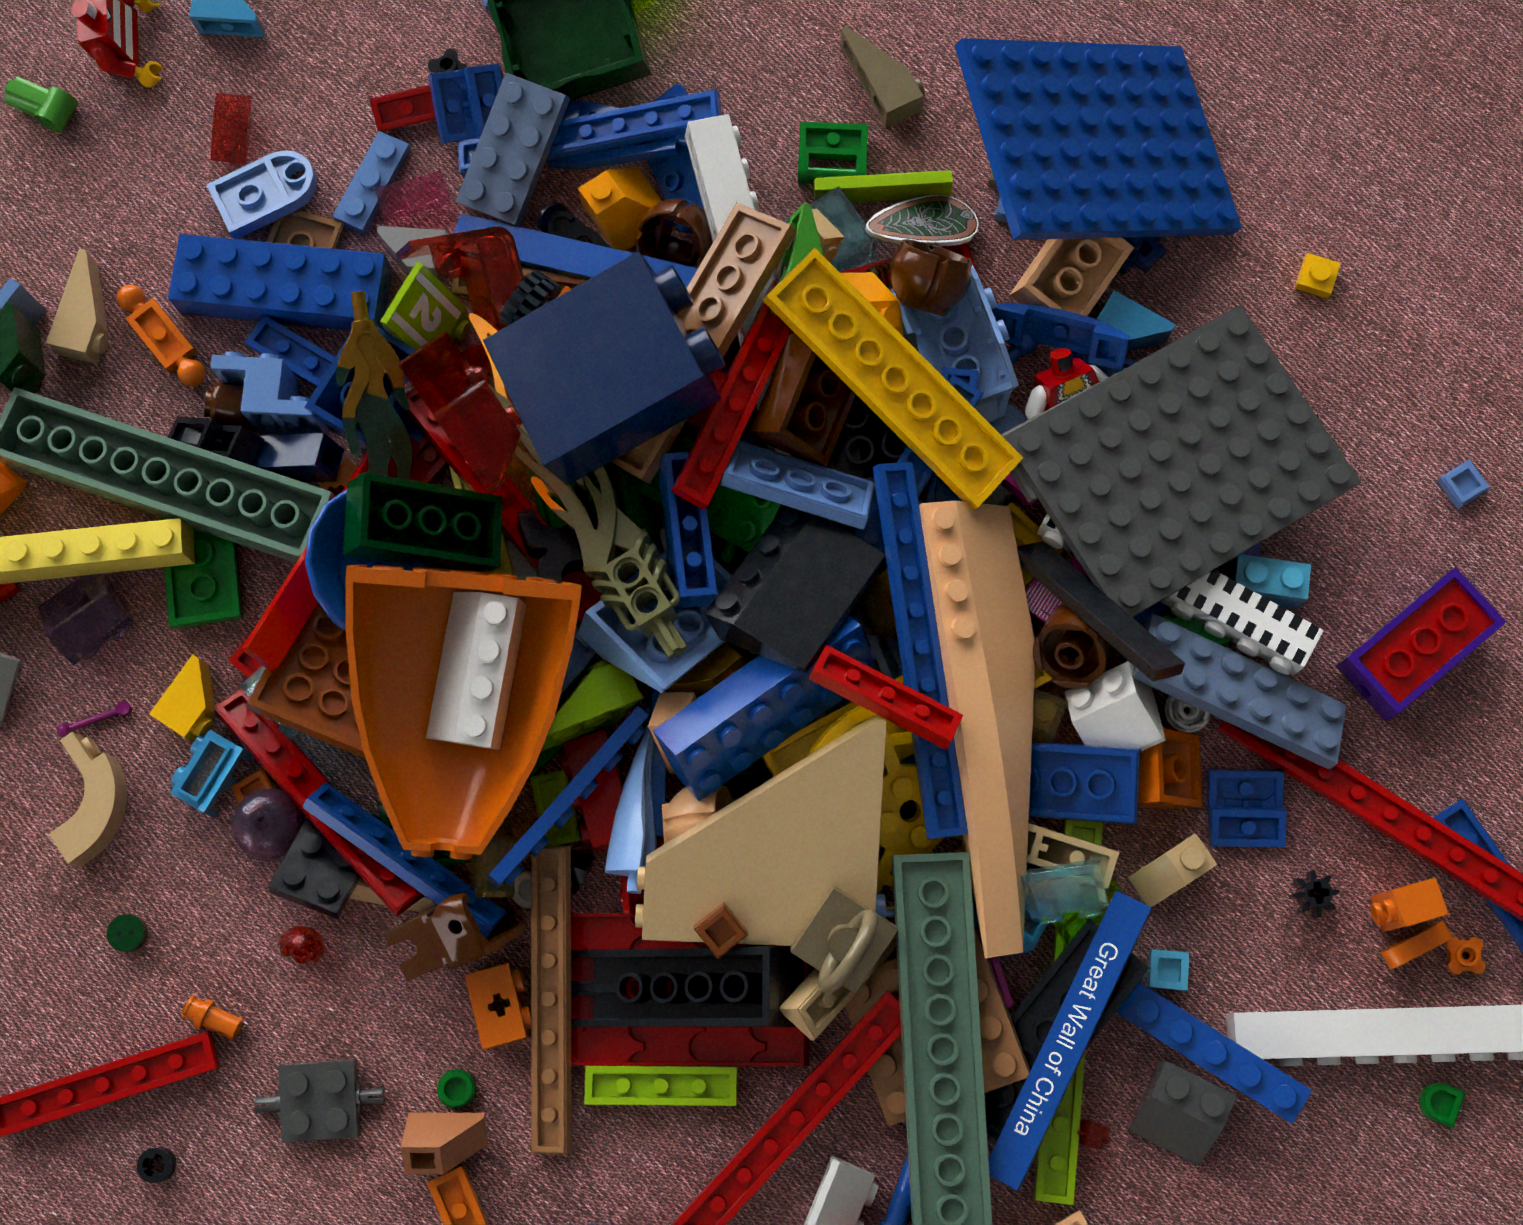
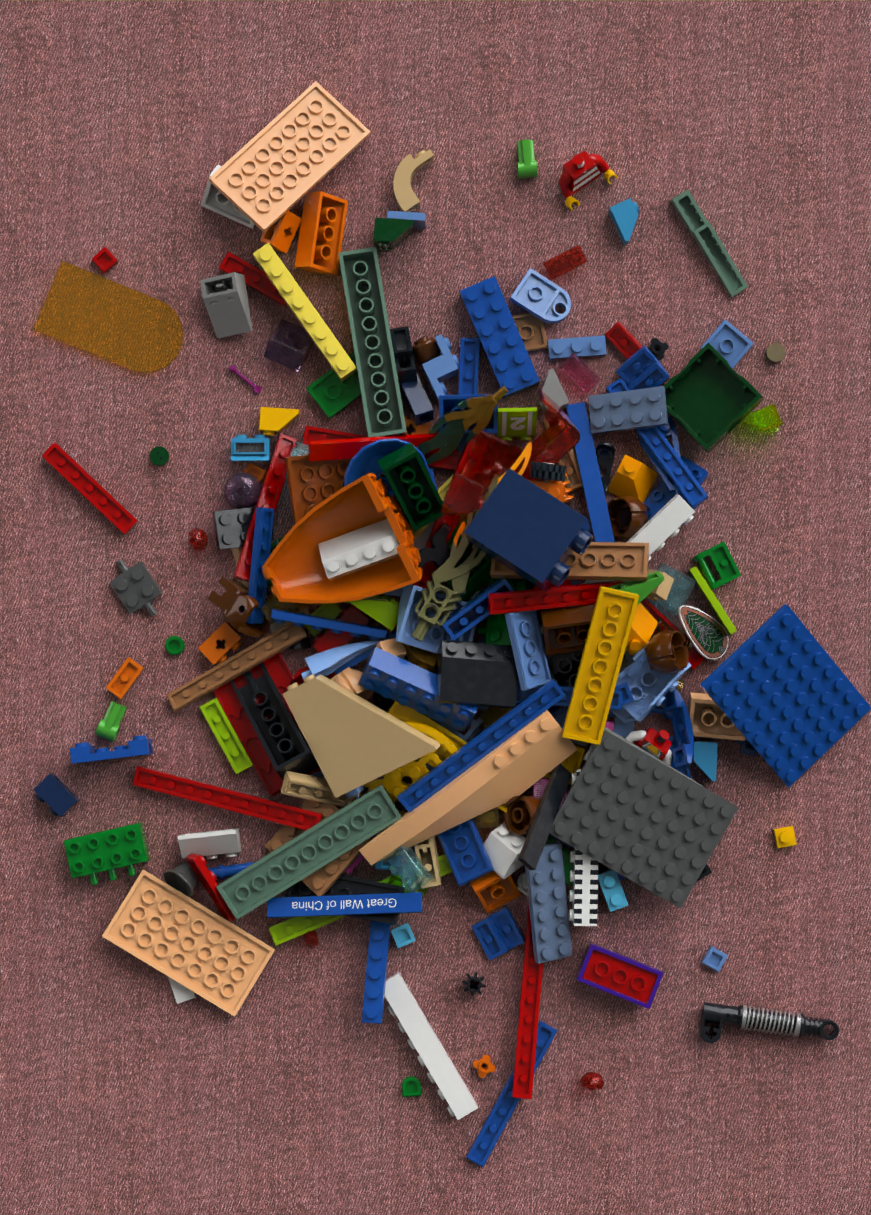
camera: 55 degrees right, 10 degrees up
tan slope [46,248,108,365] -> none
tan arch [49,732,127,867] -> none
orange plate [117,284,206,387] -> none
black bush [137,1147,176,1183] -> none
orange pin [181,995,244,1041] -> none
nougat slope [401,1112,488,1174] -> none
dark orange tile [694,902,748,959] -> none
dark tan tile [790,885,898,994] -> none
red plate [808,645,963,750] -> none
dark tan slope [840,27,925,128] -> none
tan slope [1127,833,1217,907] -> none
dark grey slope [1128,1061,1237,1165] -> none
orange brick [1370,877,1449,932] -> none
orange beam [1380,920,1453,969] -> none

